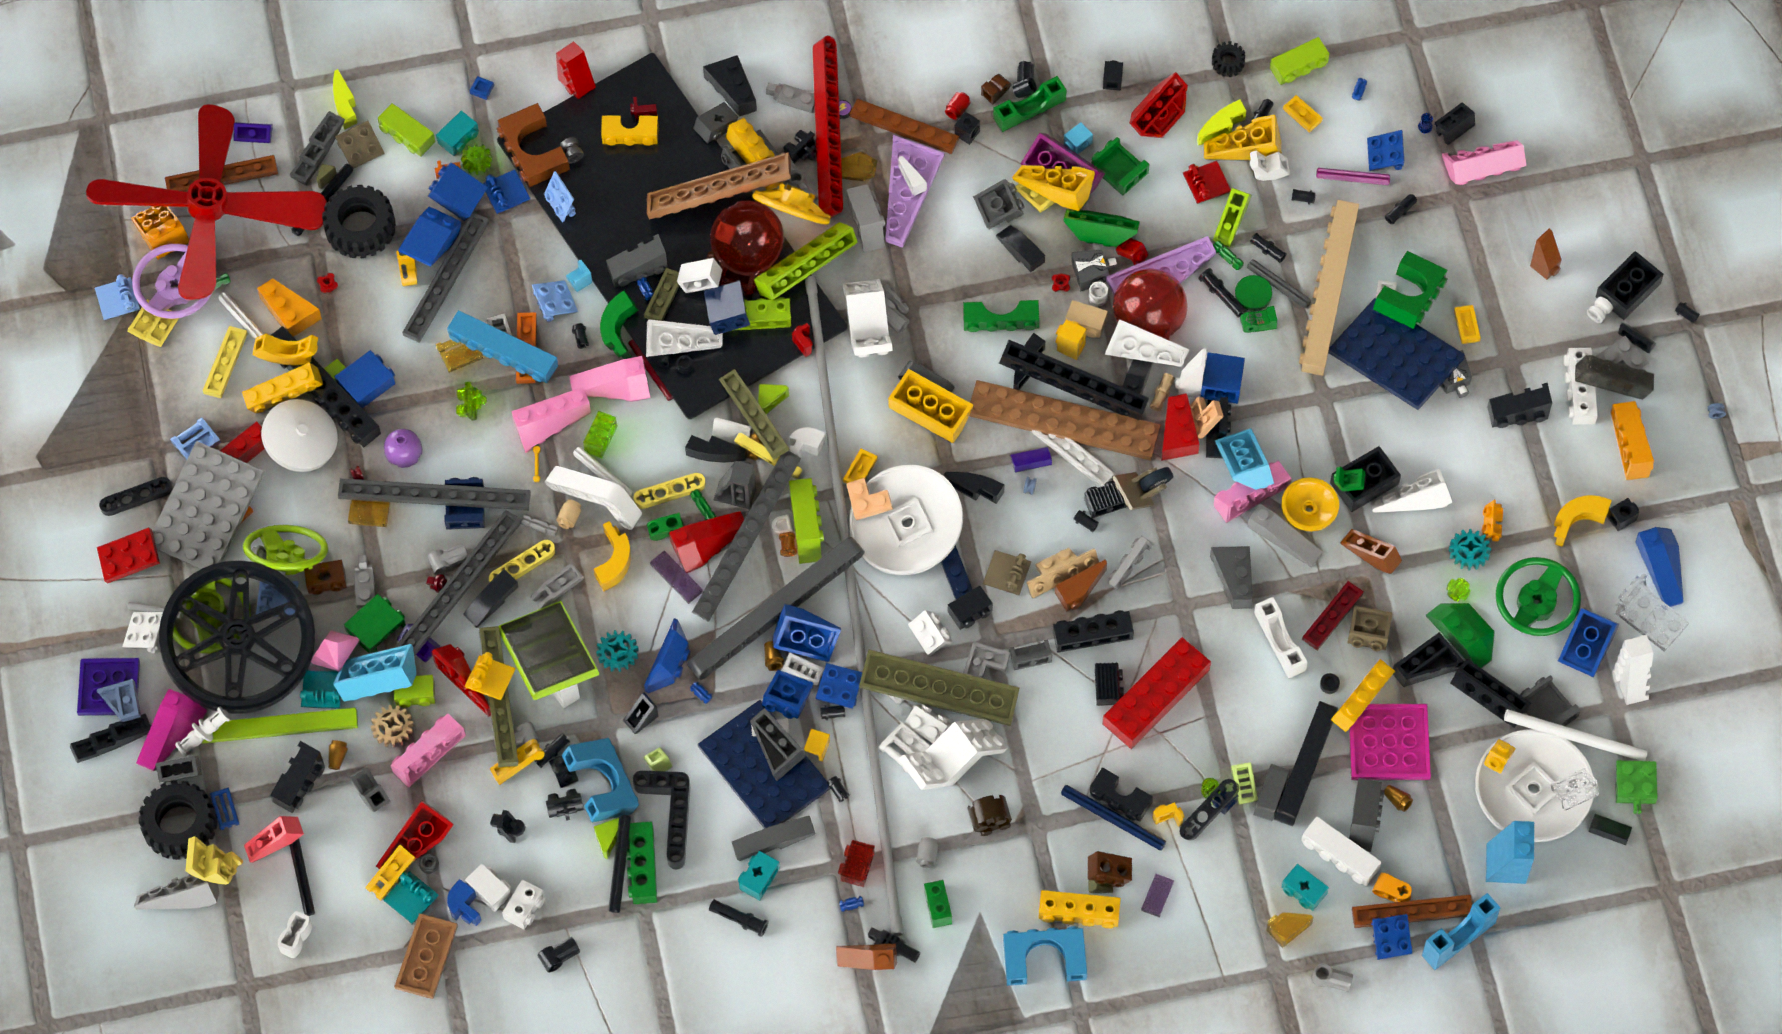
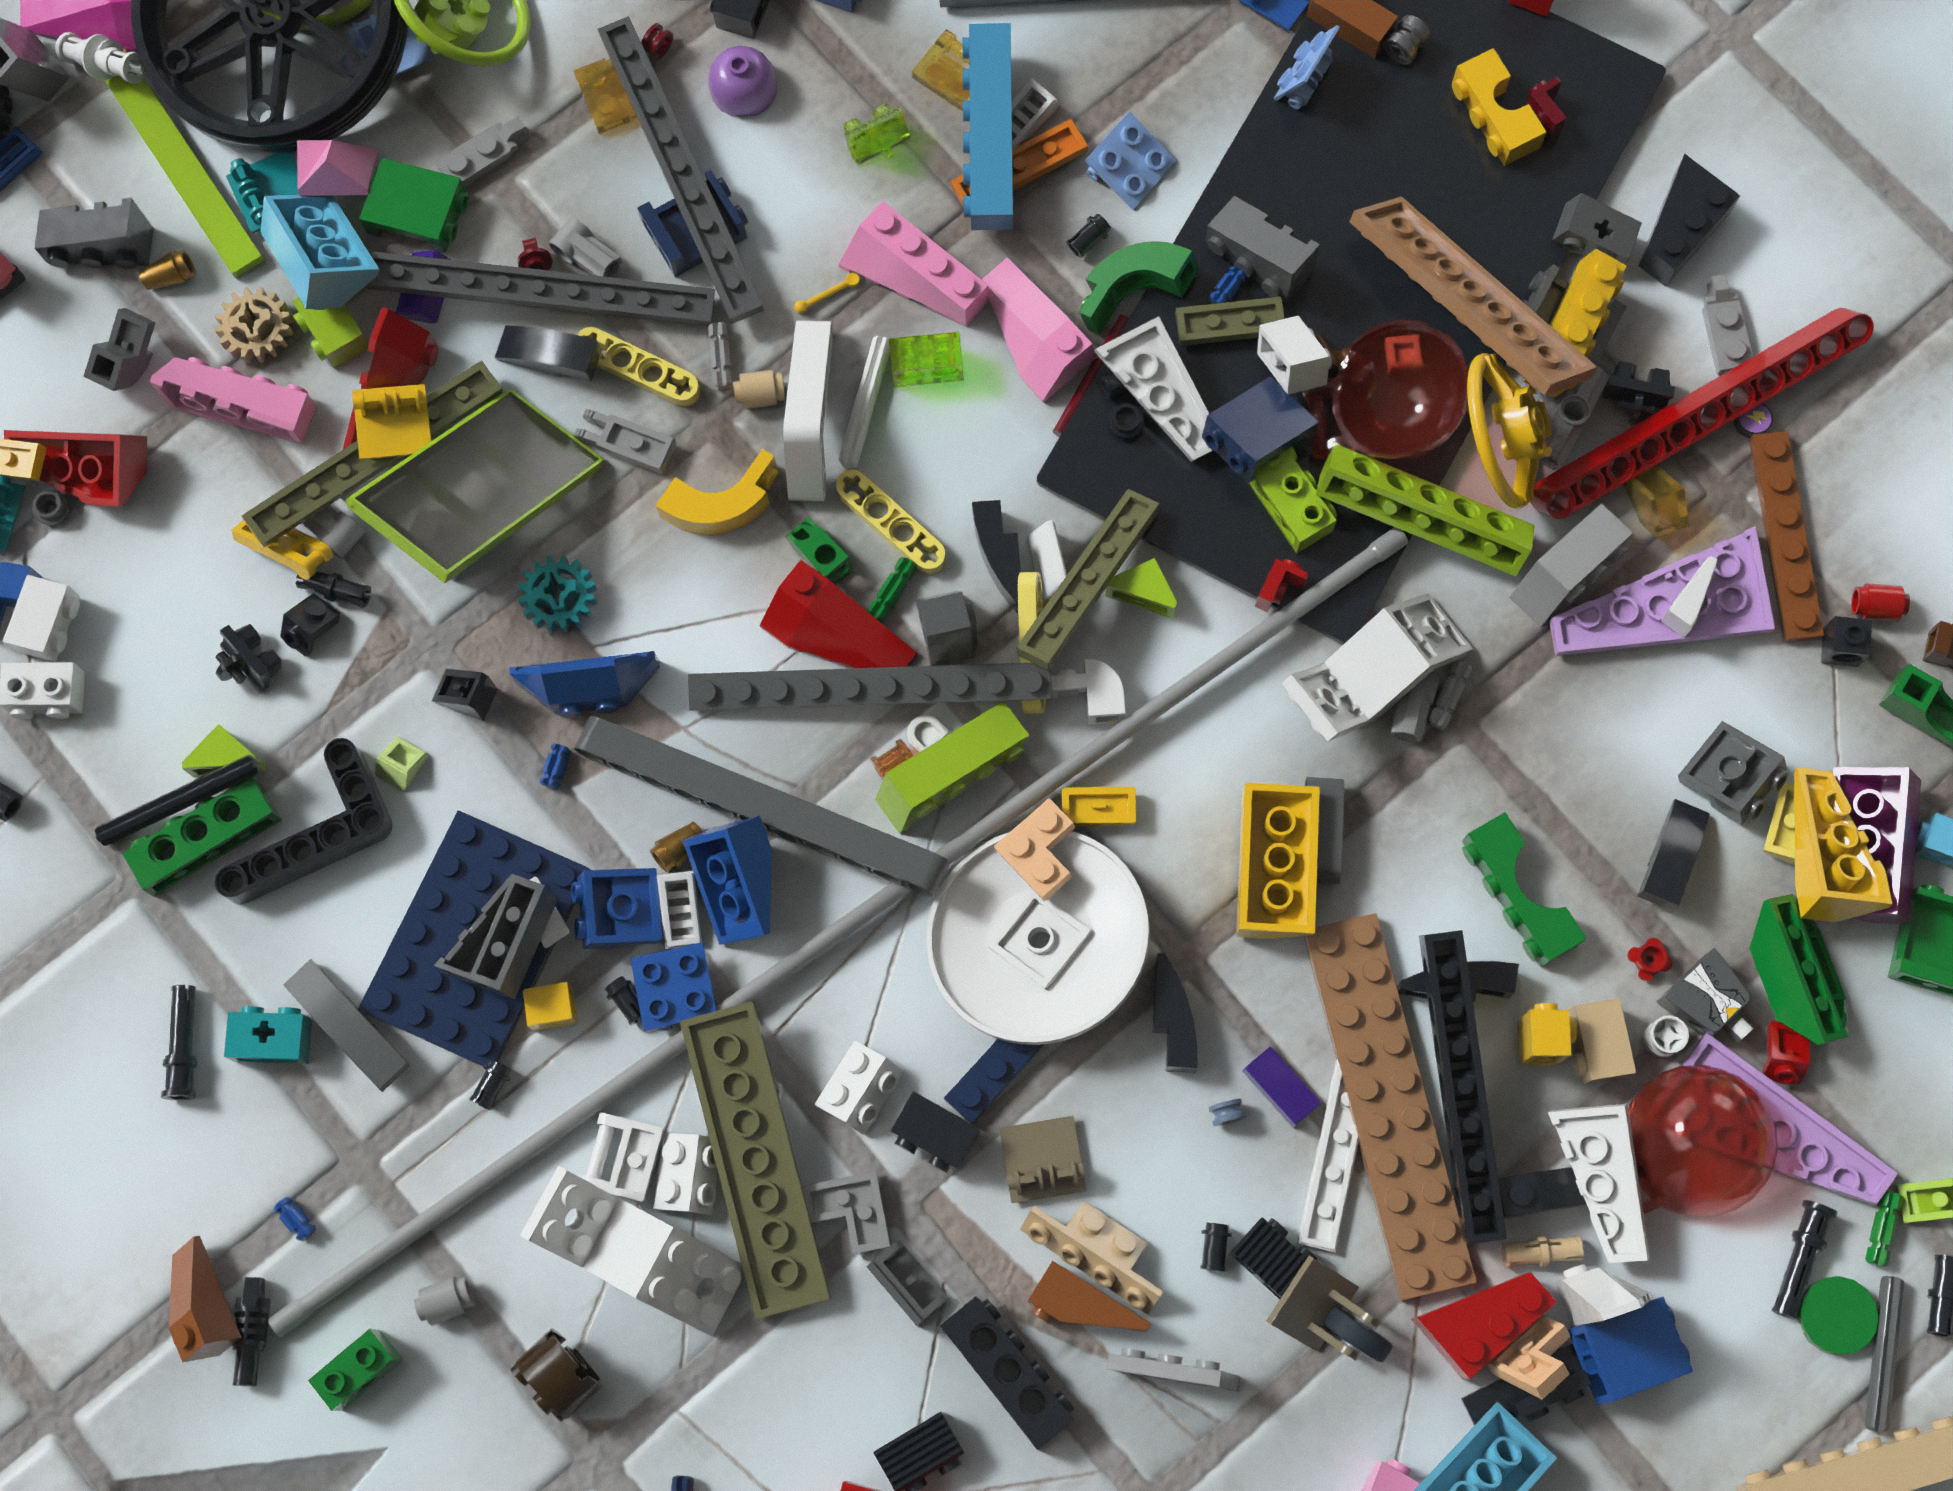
camera: 65 degrees right, 10 degrees up
reddish brown brick [304,559,347,595] -> none
black hips [490,810,526,843] -> none
dark azure arch [562,738,639,823] -> none
medium azure panel [566,260,592,292] -> none
clear purple tile [650,551,703,604] -> none
clear red brick [838,840,875,887] -> none
green leg [1240,306,1277,333] -> none

